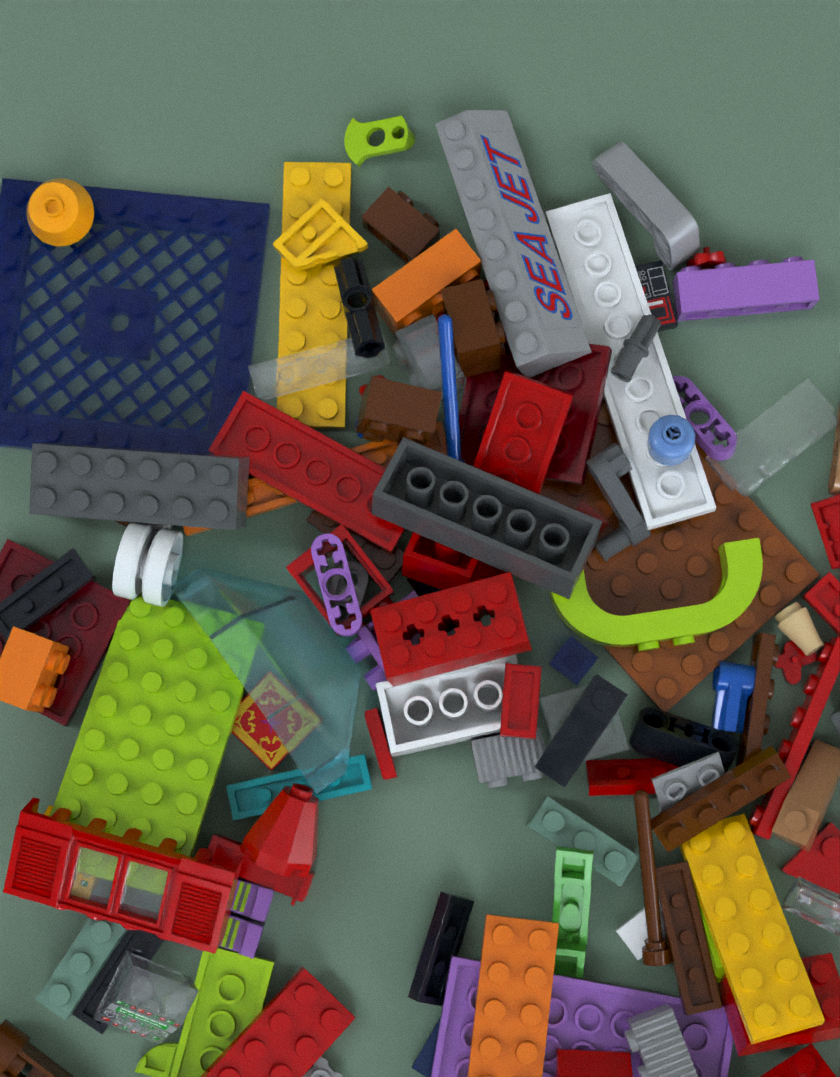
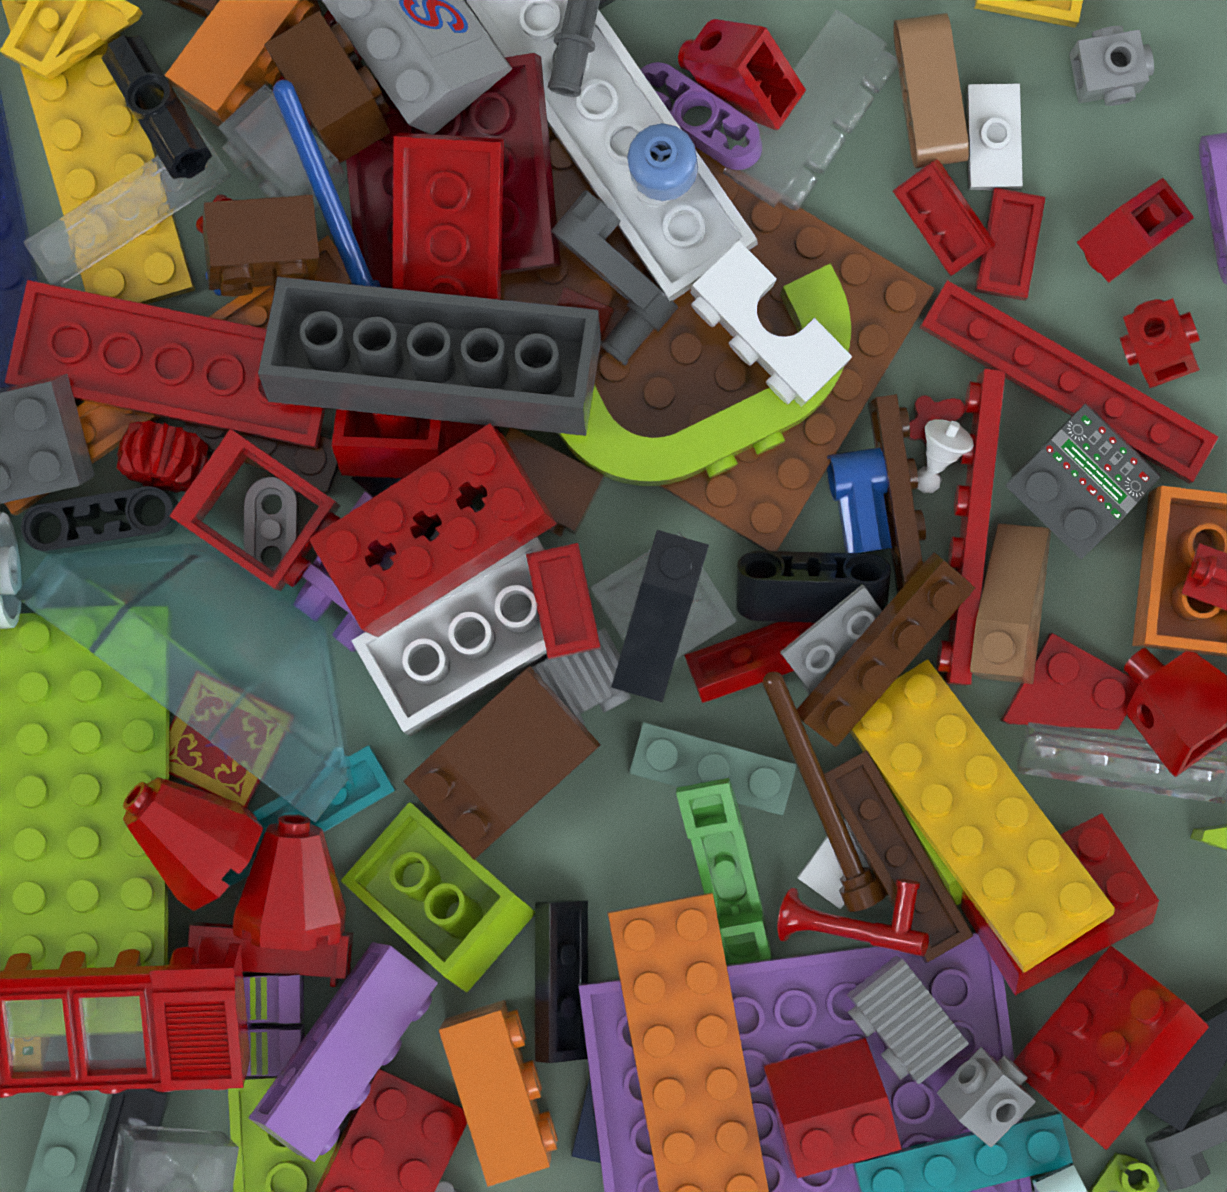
camera: 25 degrees left, 5 degrees up
medium lavender beam [311,534,363,637] -> none
red tile [364,708,398,780] -> none
clear blue plate [549,636,599,686] -> none
tan cone [775,602,824,656] -> none
none -> black beam [21,486,179,555]
none -> red gear [116,420,209,493]
none -> red cone [123,777,263,911]
none -> medium lavender brick [248,942,438,1162]
none -> lime slope [341,802,535,993]
none -> reddish brown slope [403,666,601,860]
none -> orange brick [439,1000,559,1187]
none -> reddish brown brick [505,428,604,538]
none -> red torso [678,19,806,131]
none -> white arch [690,240,852,407]
none -> red piece [777,879,929,957]
none -> white piece [917,419,974,493]

